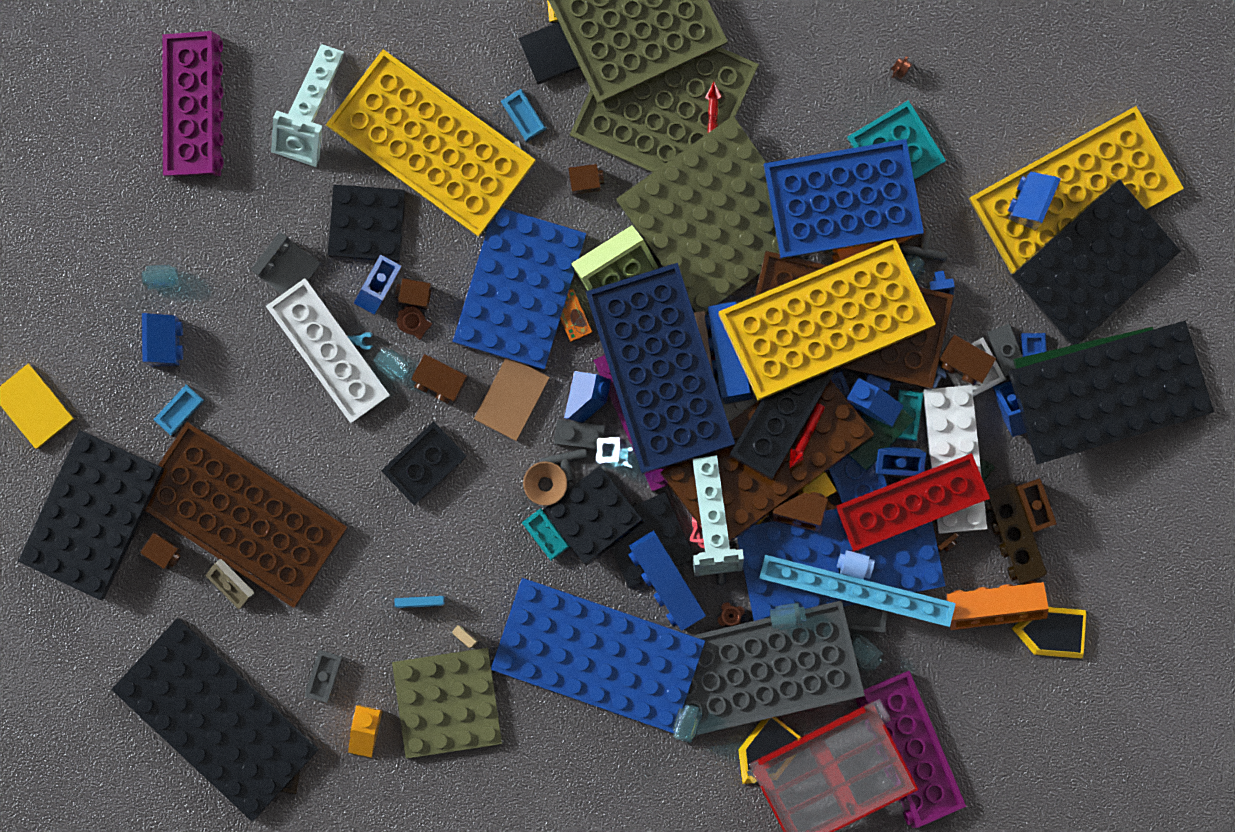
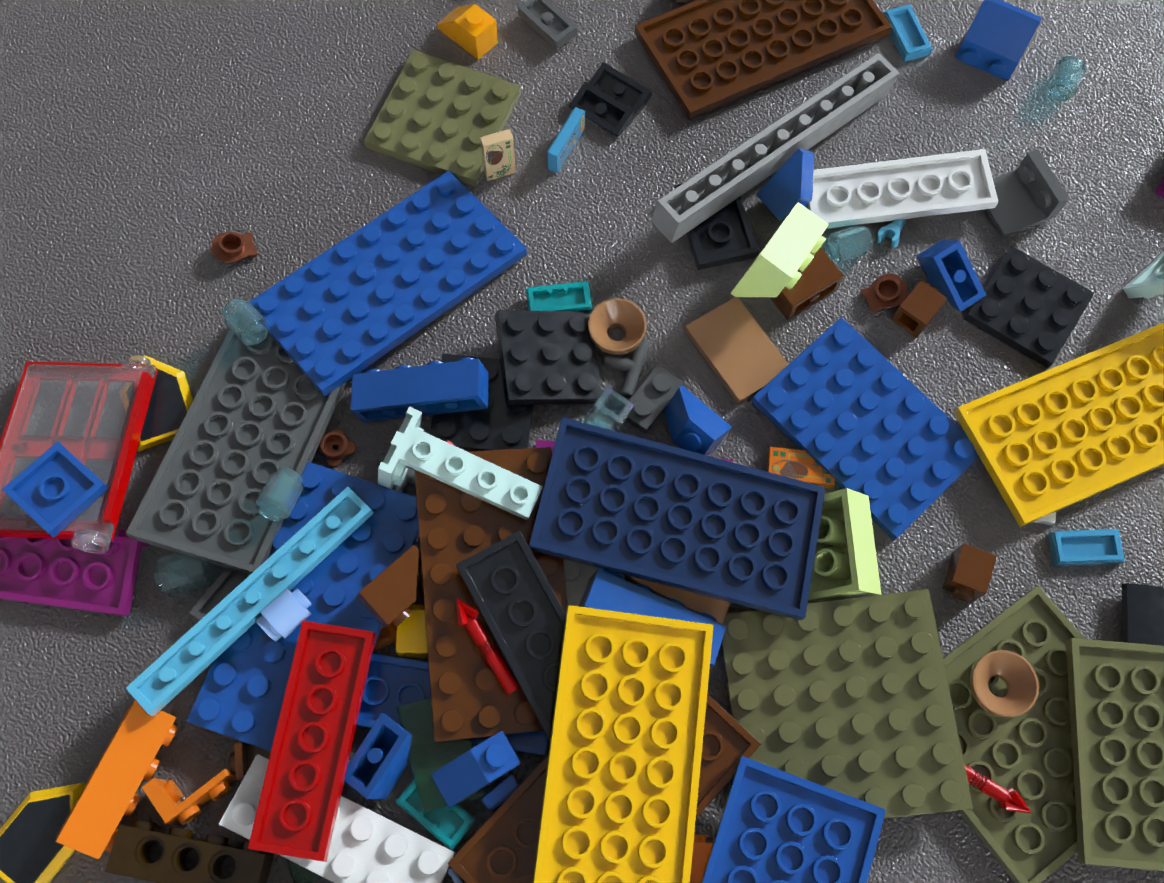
camera: 115 degrees right, 15 degrees down
none -> blue plate [2,441,109,538]
none -> orange bracket [142,769,236,825]
none -> copper animal [210,232,258,263]
none -> black slope [569,62,652,137]
none -> light grey brick [651,53,899,243]
none -> yellowish green slope [731,202,829,297]
none -> blue slope [756,148,814,221]
none -> medium nougat piece [970,650,1039,717]

